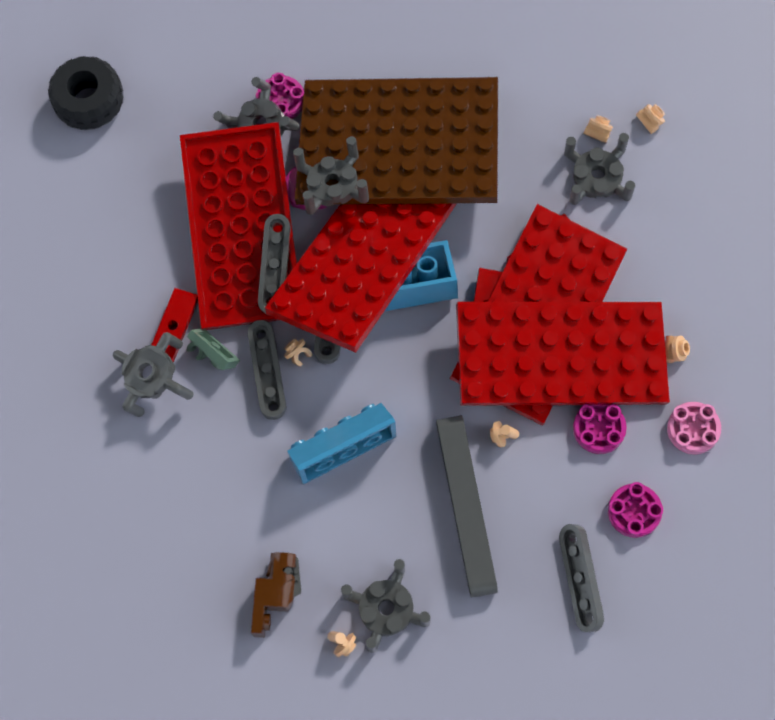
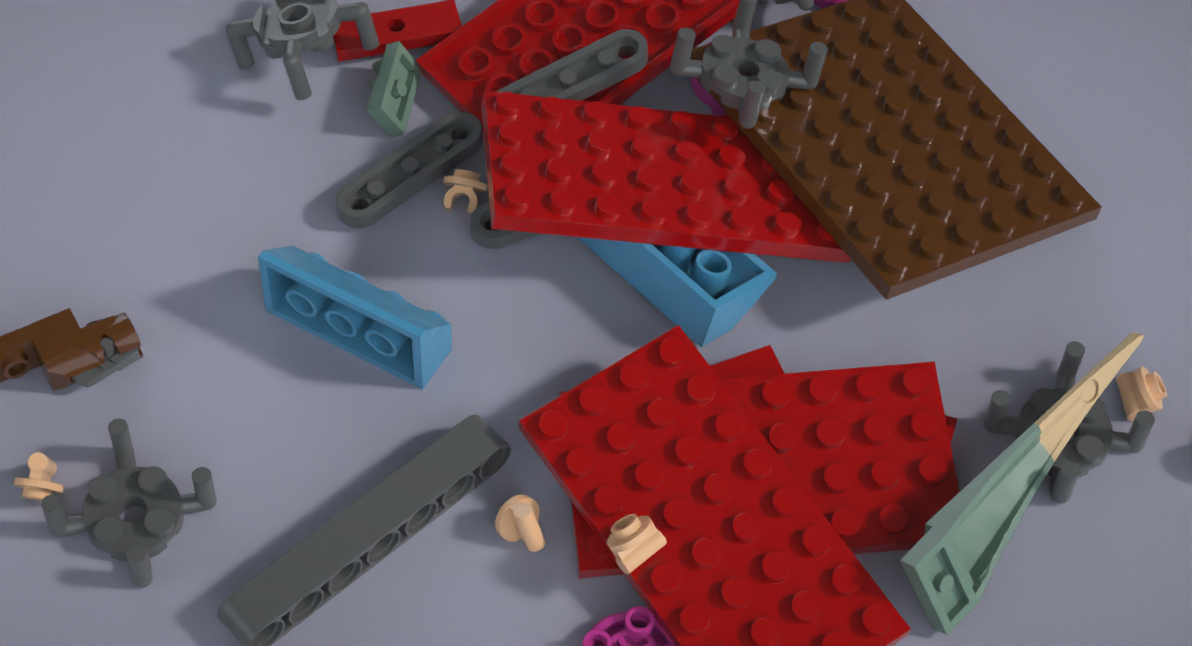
camera: 50 degrees right, 15 degrees down
none -> light nougat plate [607,514,667,574]
none -> sand green plate [900,332,1144,635]

